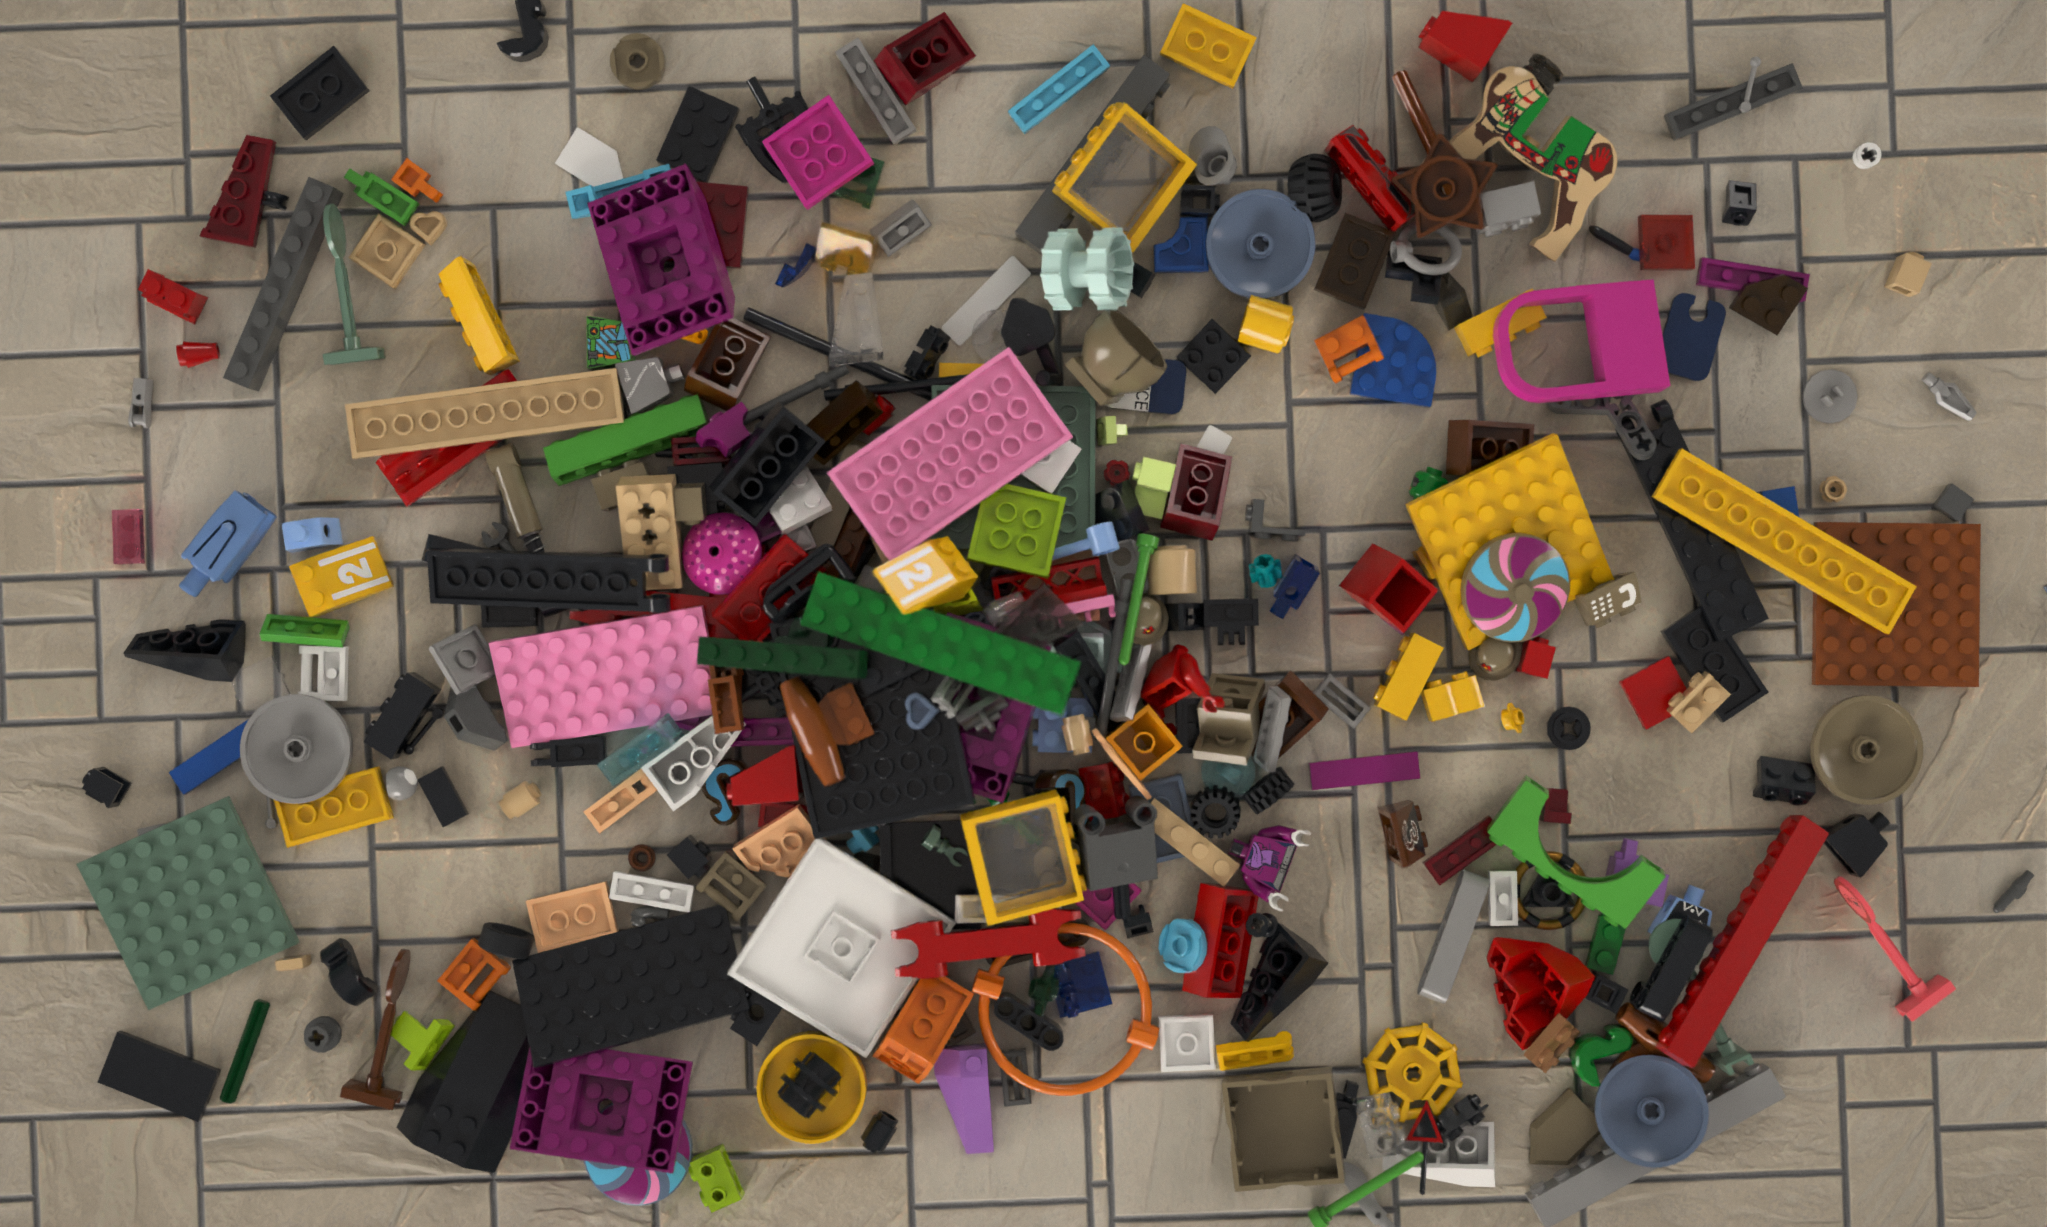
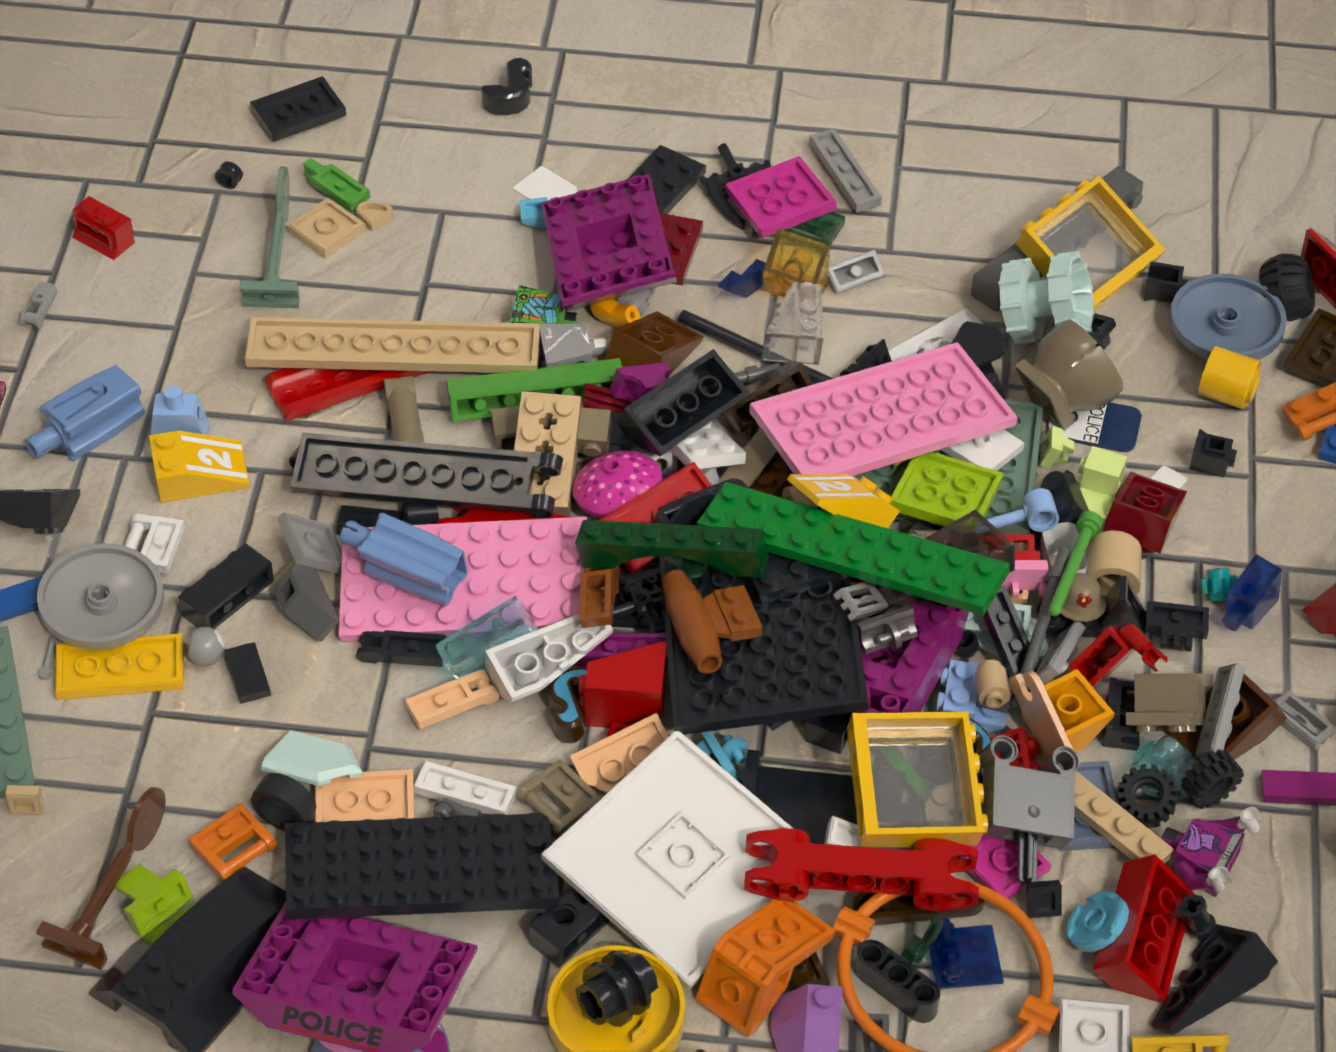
camera: 10 degrees right, 40 degrees down
red cone [176,341,220,368] -> none
dark red wing [199,135,277,248] -> none
dark grey brick [223,177,343,392] -> none
bright green plate [259,614,350,648] -> none
dark grey piece [304,1016,342,1053] -> none
black animal [320,938,378,1006] -> none
orange plate [391,158,443,203] -> none
black hinge [403,708,444,755] -> none
yellow slope [438,256,520,375] -> none
tan brick [499,781,542,819] -> none
dark tan plate [610,33,666,90] -> none
reddish brown plate [628,844,656,872] -> none
black brick [667,835,712,879] -> none
dark red slope [874,12,976,106] -> none
sand blue tile [905,693,940,729] -> none
sand green piece [921,824,968,866] -> none
medium azure plate [1008,44,1110,135] -> none
blue tile [1153,216,1209,273] -> none
yellow plate [1159,3,1257,89] -> none
black hinge [1177,319,1251,394] -> none
light grey piece [1188,126,1237,185] -> none
dark grey bracket [1245,499,1306,541] -> none
none -> light aqua tile [261,730,363,786]
none -> medium blue piece [340,513,469,606]
none -> black window [1189,429,1237,477]

